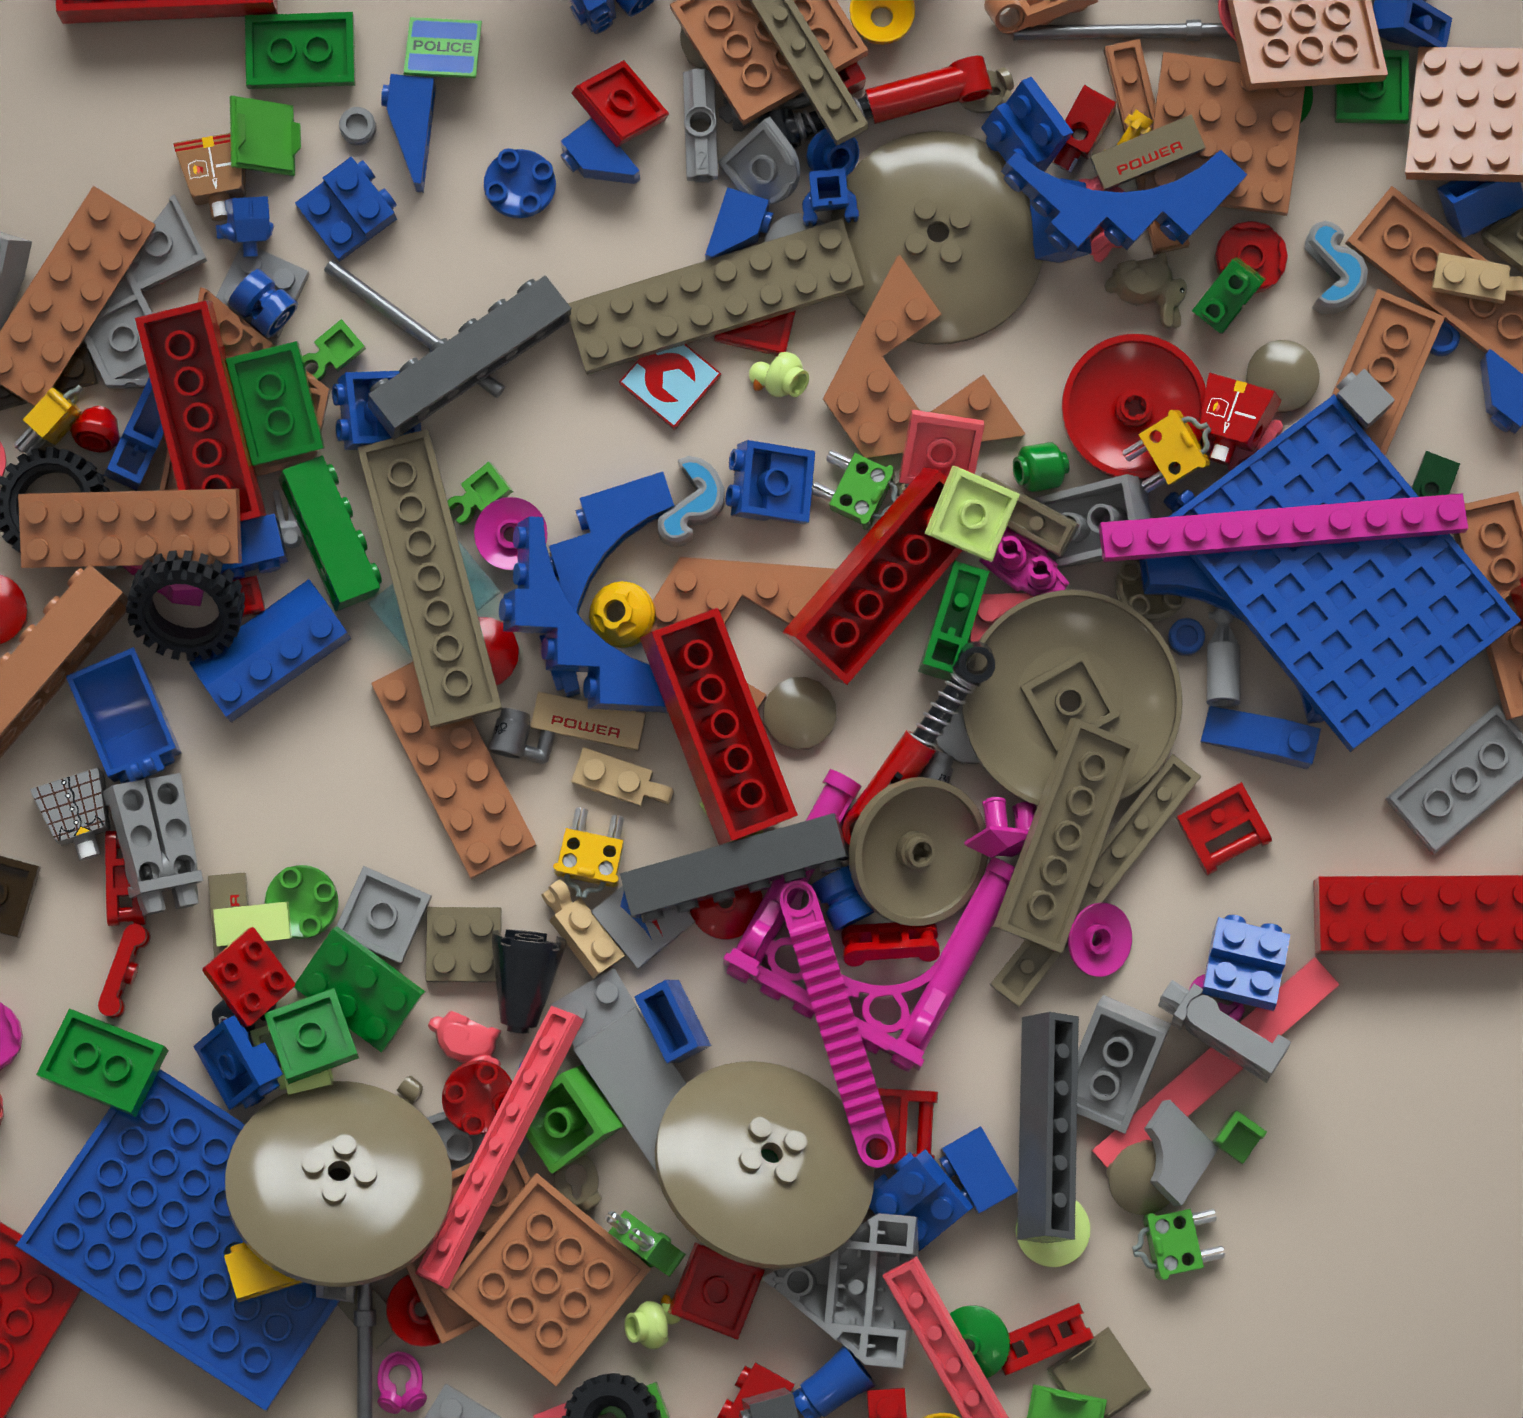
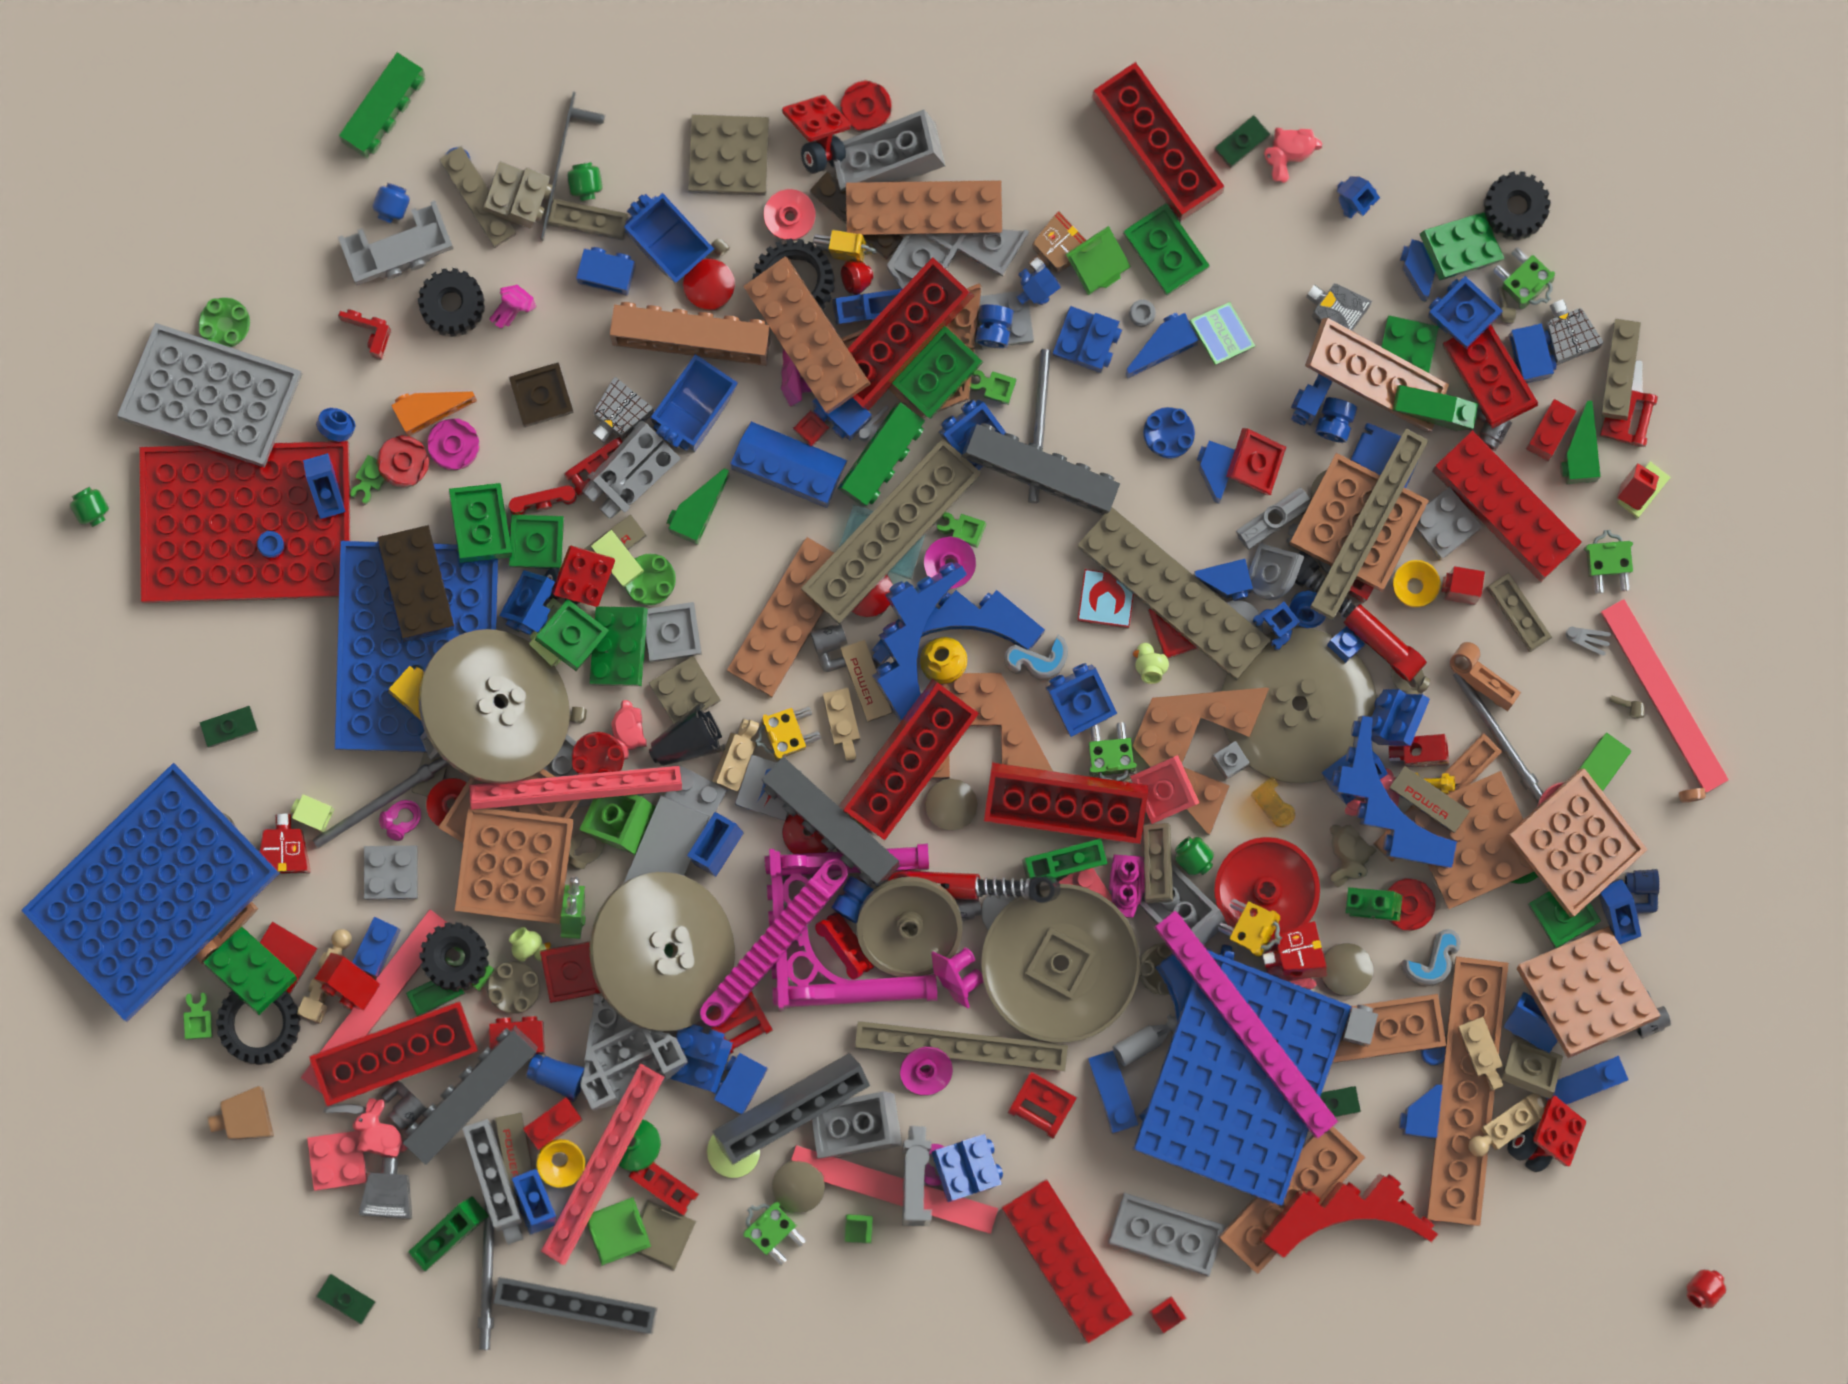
camera: 55 degrees right, 0 degrees up
black tyre [126,550,245,661] -> none
yellowish green tile [924,465,1020,562] -> none
dark tan plate [993,718,1139,953] -> none
light grey tile [1144,1100,1219,1206] -> none
blue tile [1168,618,1205,656] -> none
none -> dark brown brick [377,525,454,643]
none -> dark tan dish [487,961,540,1014]
none -> green plate [509,514,564,569]
none -> green slope [666,468,730,545]
none -> light grey brick [1211,741,1249,781]
none -> clear yellow leg [1251,776,1295,828]
none -> blue plate [1327,626,1365,663]

